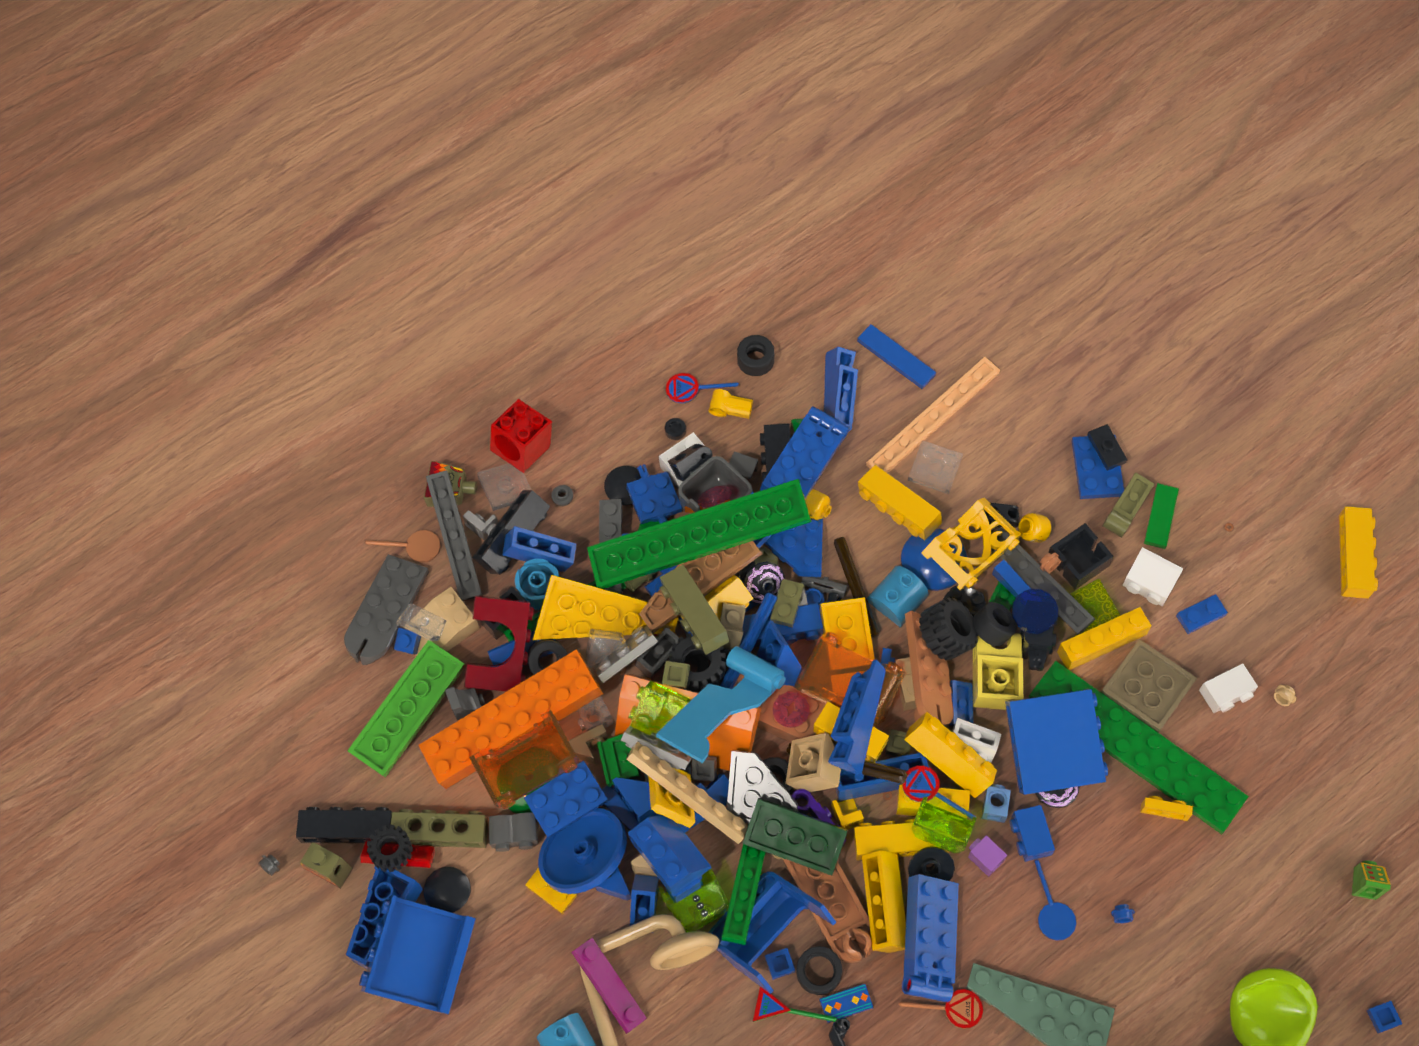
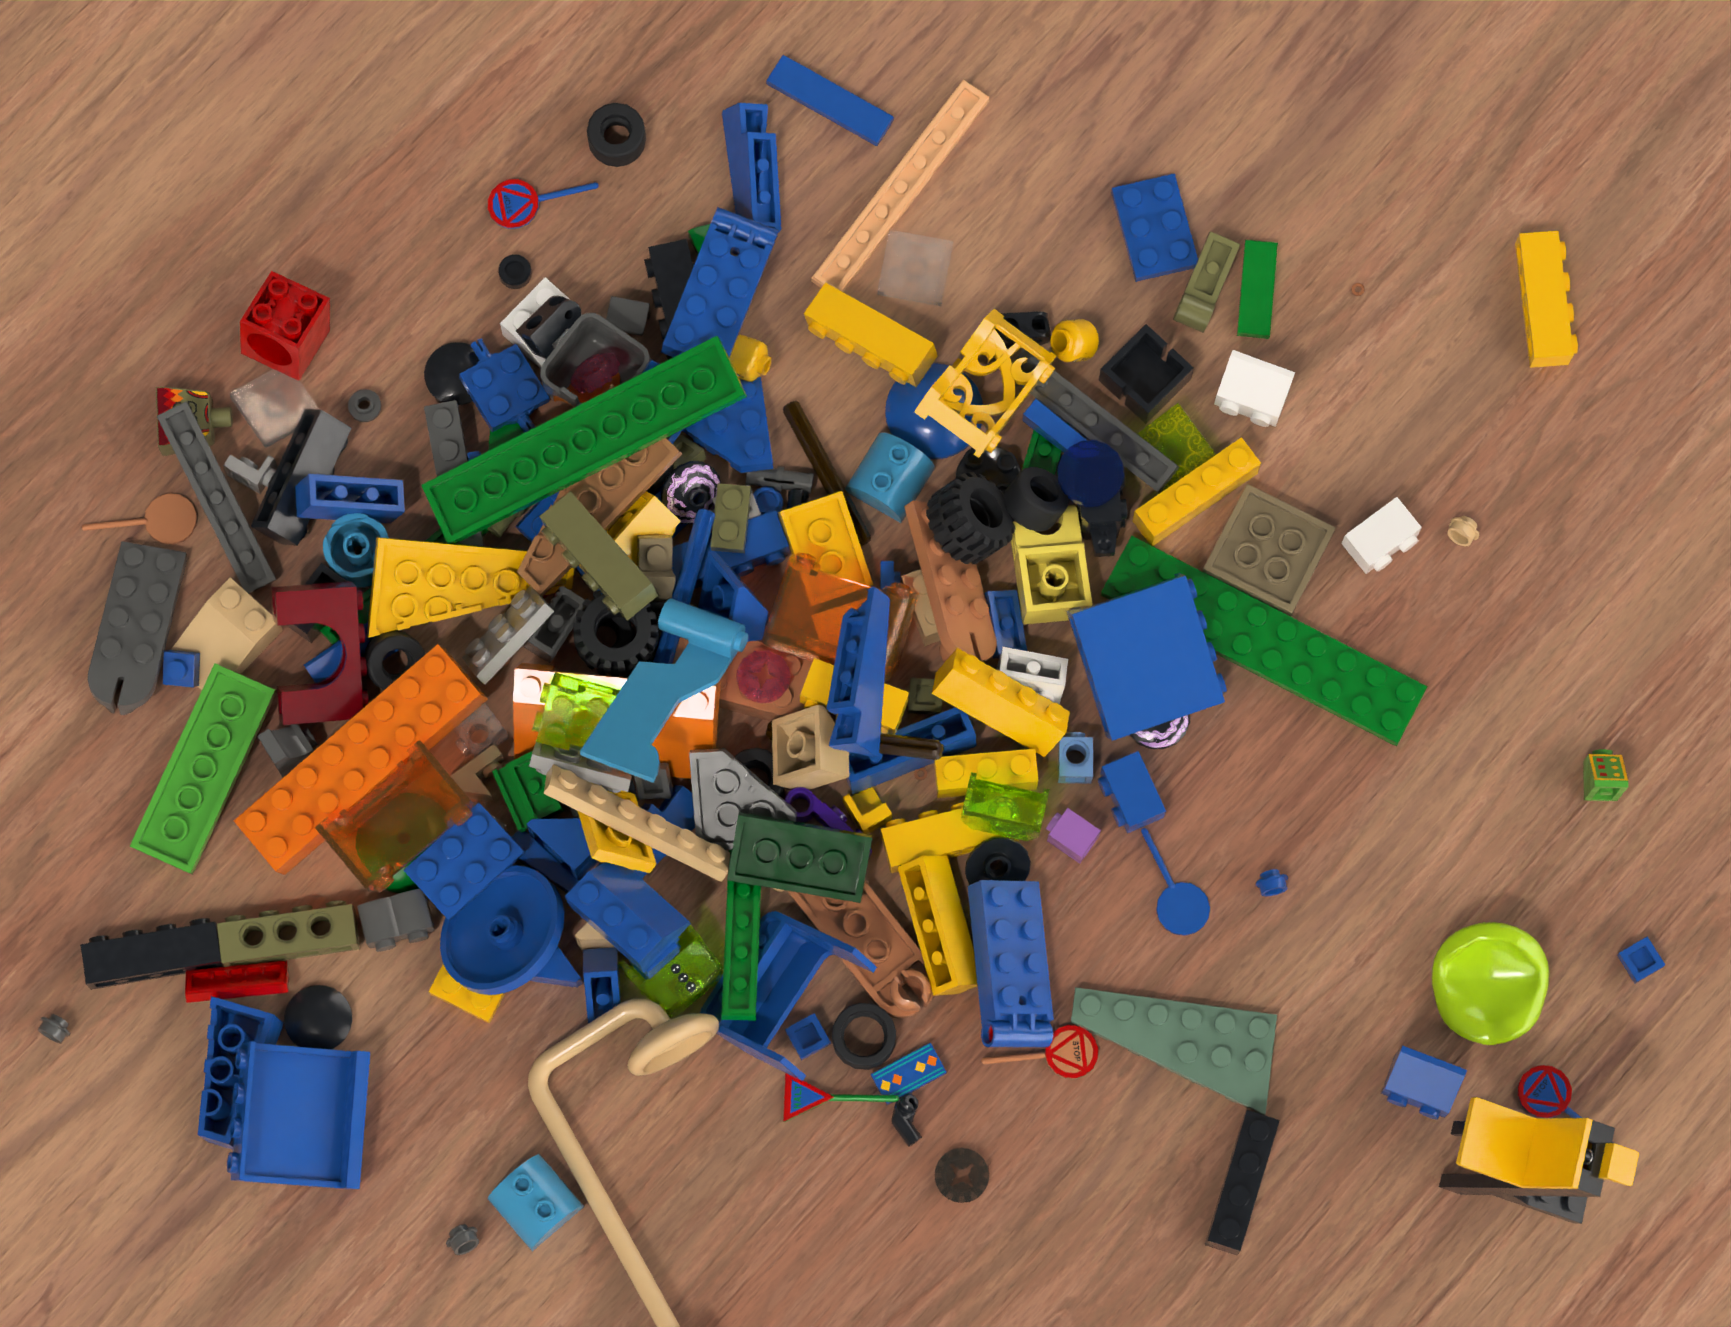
camera: 15 degrees left, 10 degrees up
olive torso [300,842,353,889] -> none
black tyre [367,825,413,872] -> none
clear slope [396,603,447,641] -> none
magenta plate [571,938,647,1034] -> none
clear slope [585,629,627,669] -> none
olive plate [662,661,690,688] -> none
yellow piece [708,389,753,419] -> none
piece [902,766,976,820] -> none
nougat plate [1040,553,1061,573] -> none
black plate [1087,424,1127,471] -> none
yellow plate [1140,796,1193,821] -> none
blue plate [1176,594,1228,634] -> none

